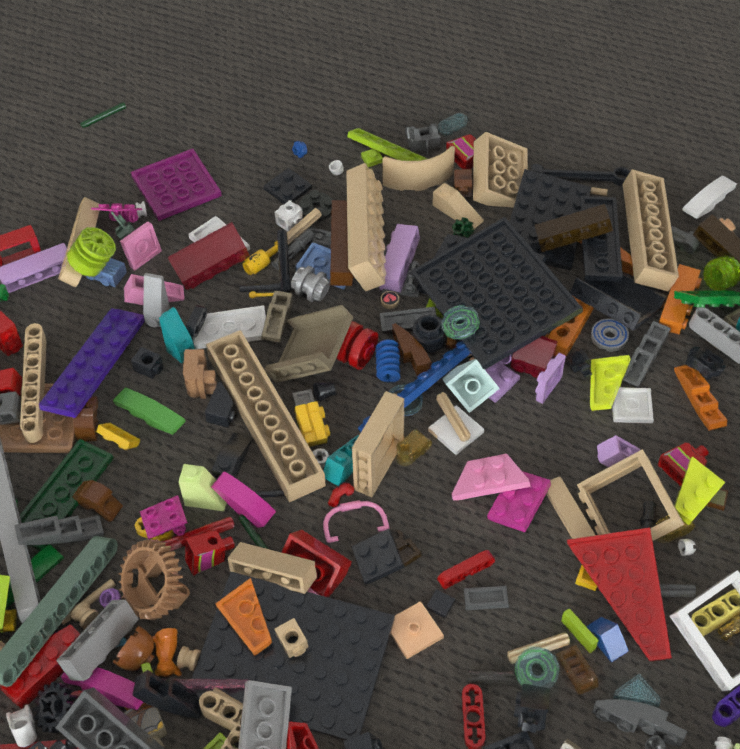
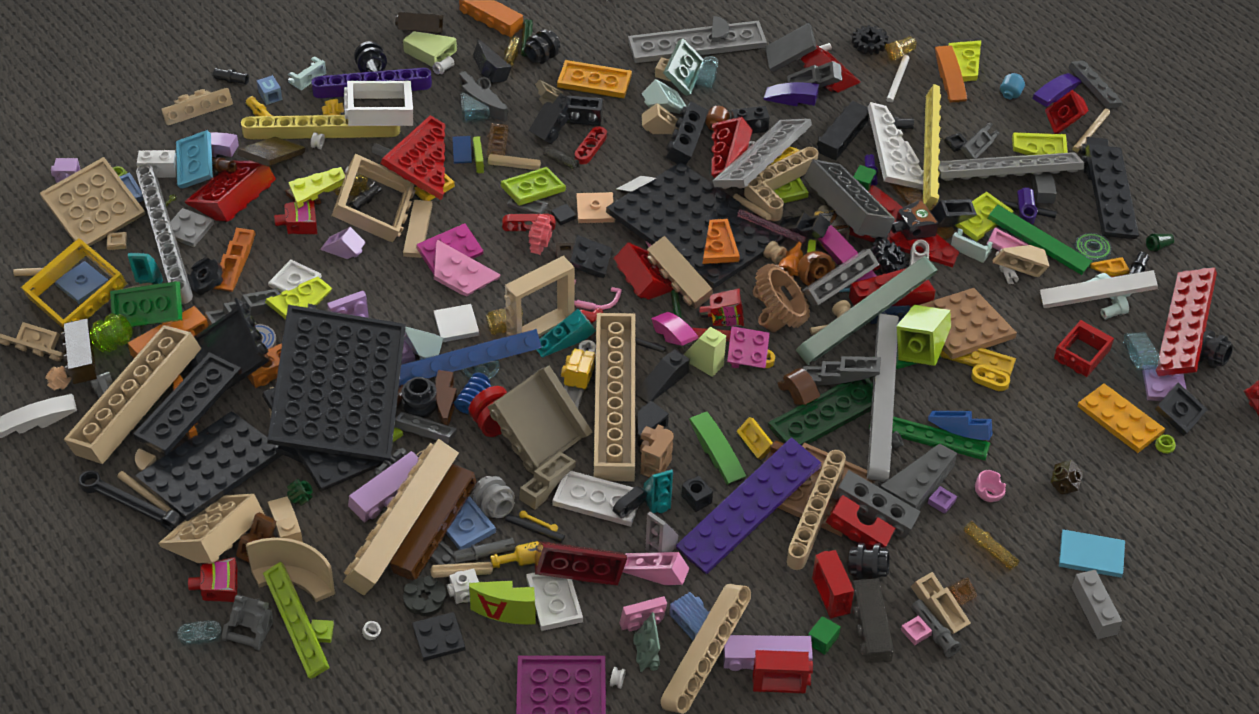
camera: 155 degrees left, 5 degrees down
lime wheel [67,227,116,277] -> none
dark pink hinge [91,203,142,223] -> none
medium lavender plate [100,588,120,608] -> none
tan brick [275,618,308,658] -> none
black axle [277,229,291,293] -> none
blue plate [292,141,307,158] -> none
tan axle [436,392,471,442] -> none
clear light blue tile [441,305,480,340] -> none
clear light blue tile [515,647,559,688] -> none
dark brown brick [534,204,613,252] -> none
none -> lime slope [469,581,536,624]
none -> lime tile [501,167,566,206]
none -> coral gear [528,214,552,255]
none -> white sticker [617,176,656,191]

